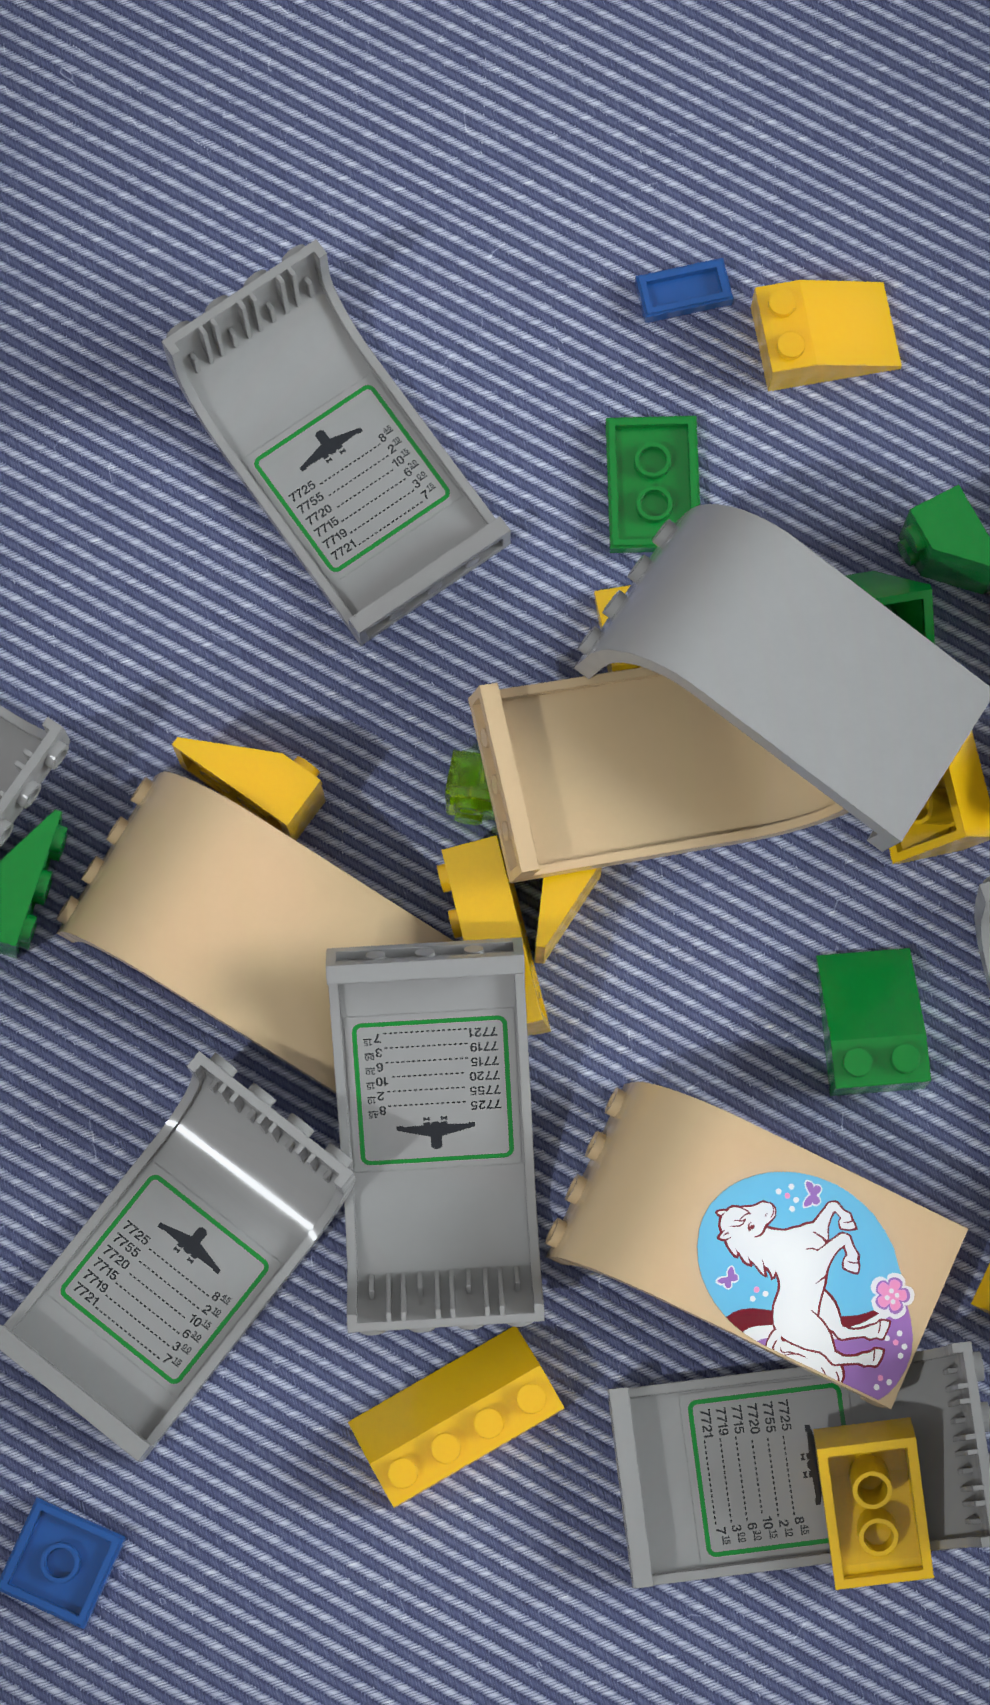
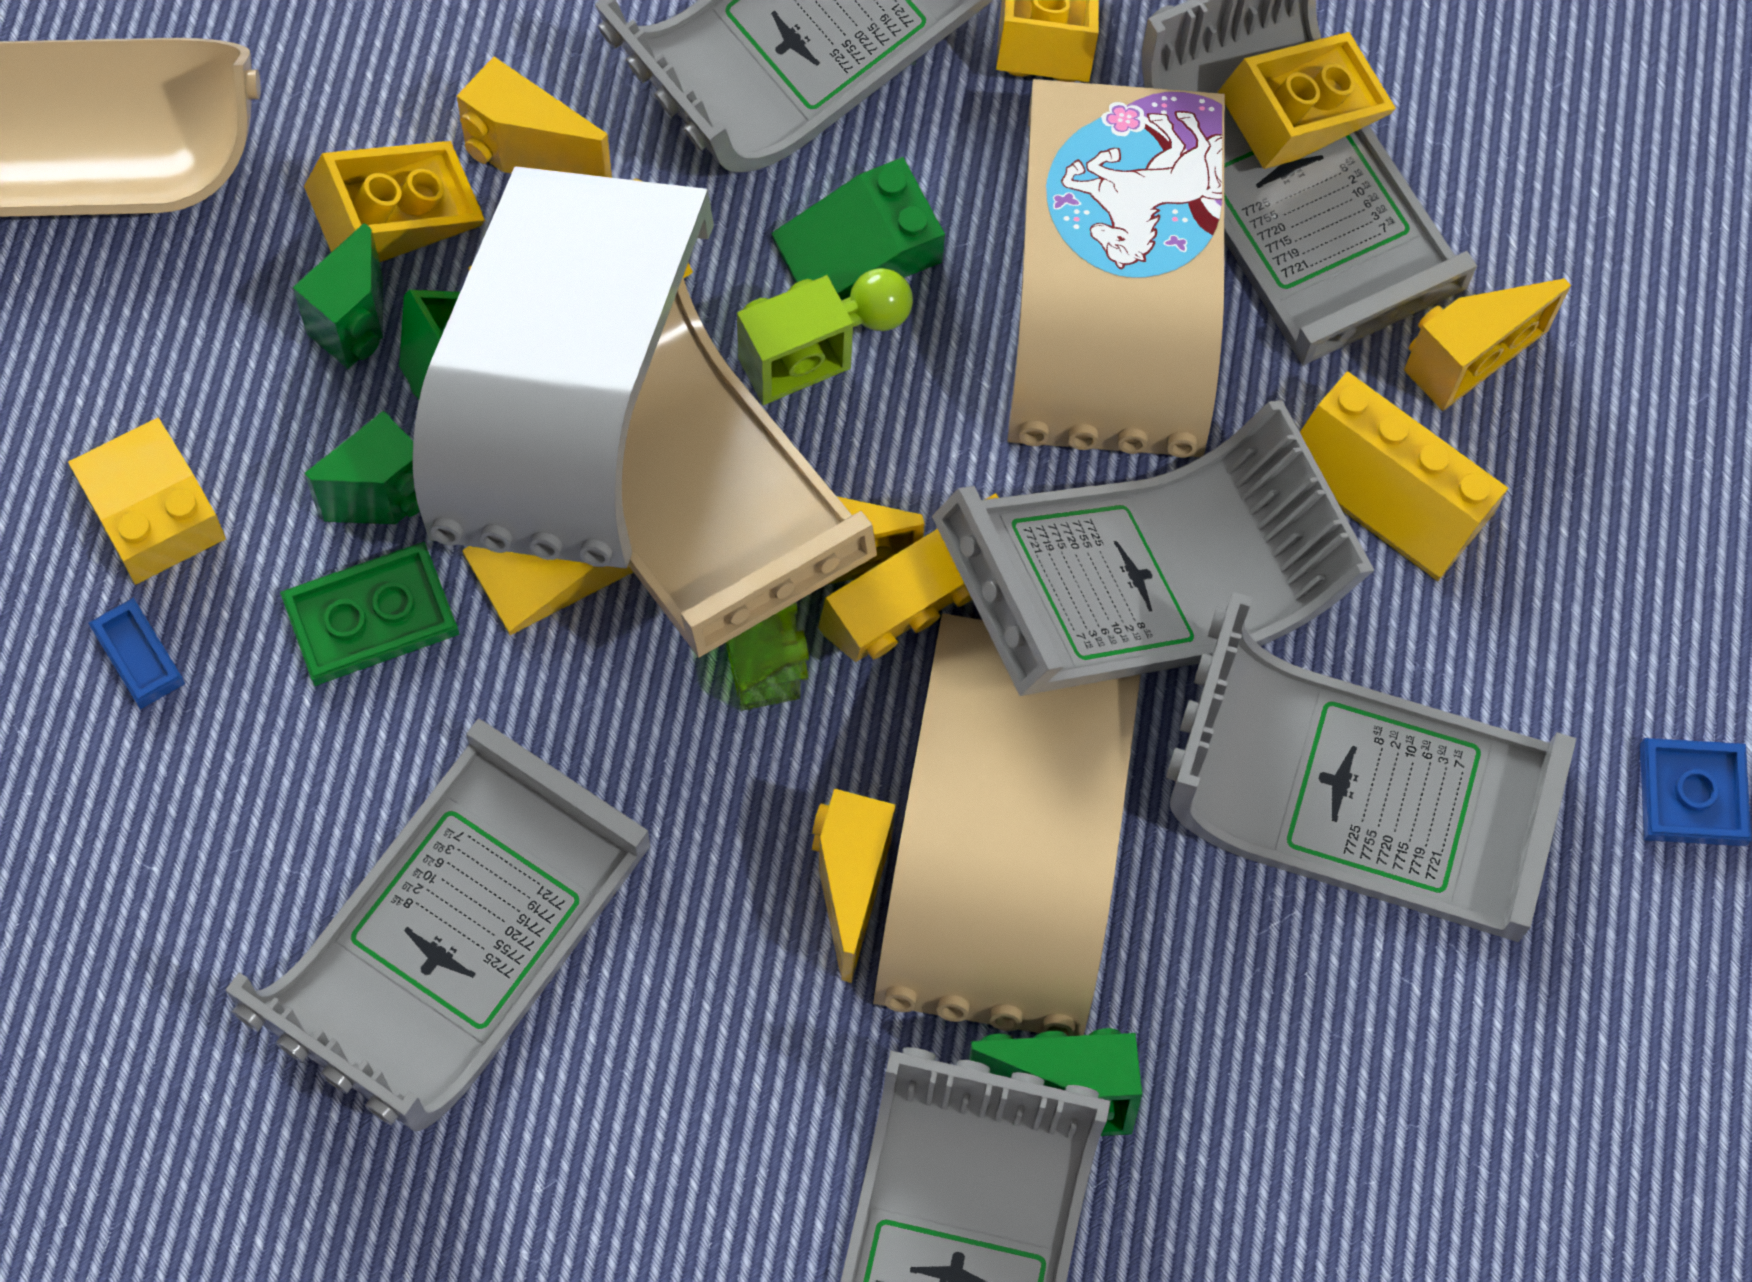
camera: 115 degrees left, 10 degrees down
none -> green slope [304,410,420,525]
none -> lime brick [737,268,913,405]
none -> yellow slope [1404,278,1571,411]

